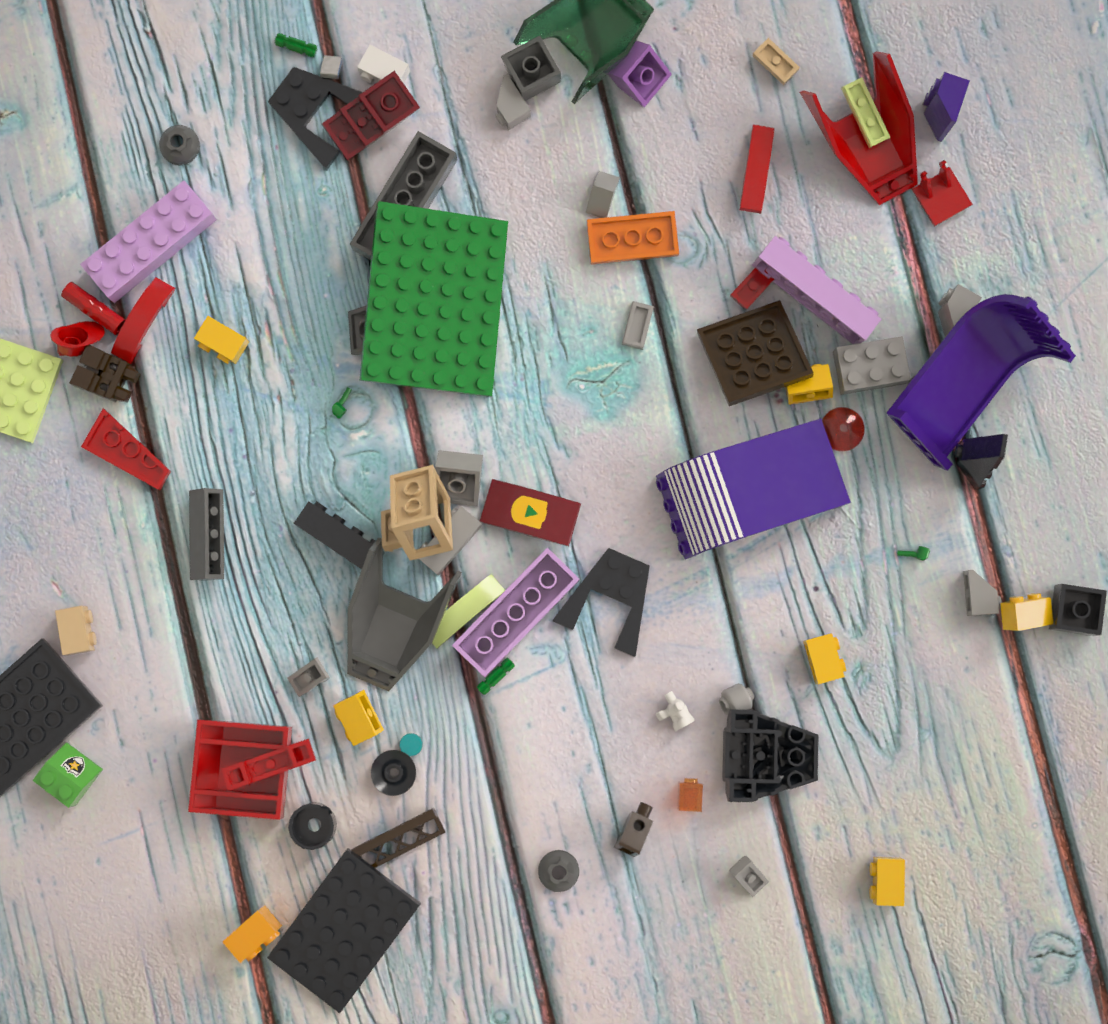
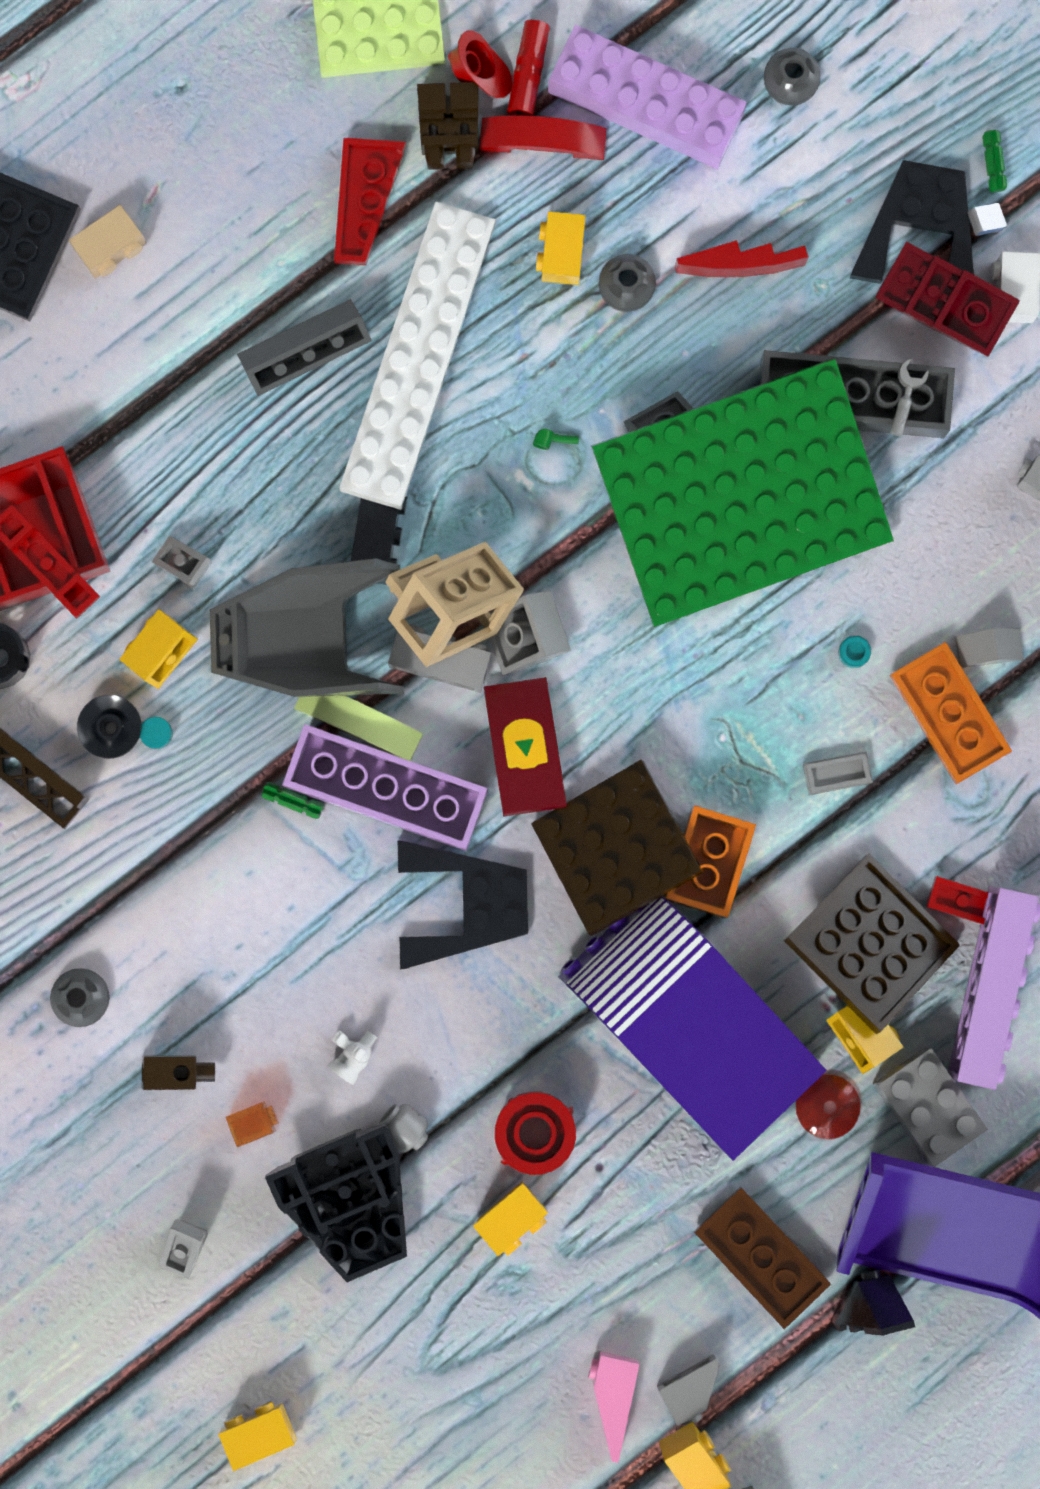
camera: 65 degrees right, 0 degrees up
green hand [897,546,930,561] -> none
none -> white plate [339,202,496,510]
none -> red piece [495,1091,576,1175]
none -> dark brown plate [531,759,704,936]
none -> bright pink slope [588,1351,640,1463]
none -> dark grey piece [598,254,656,312]
none -> orange brick [664,805,756,919]
none -> red slope [675,240,809,277]
none -> reddish brown plate [693,1187,831,1330]
none -> teal tile [838,635,871,668]
none -> light grey piece [890,358,929,436]

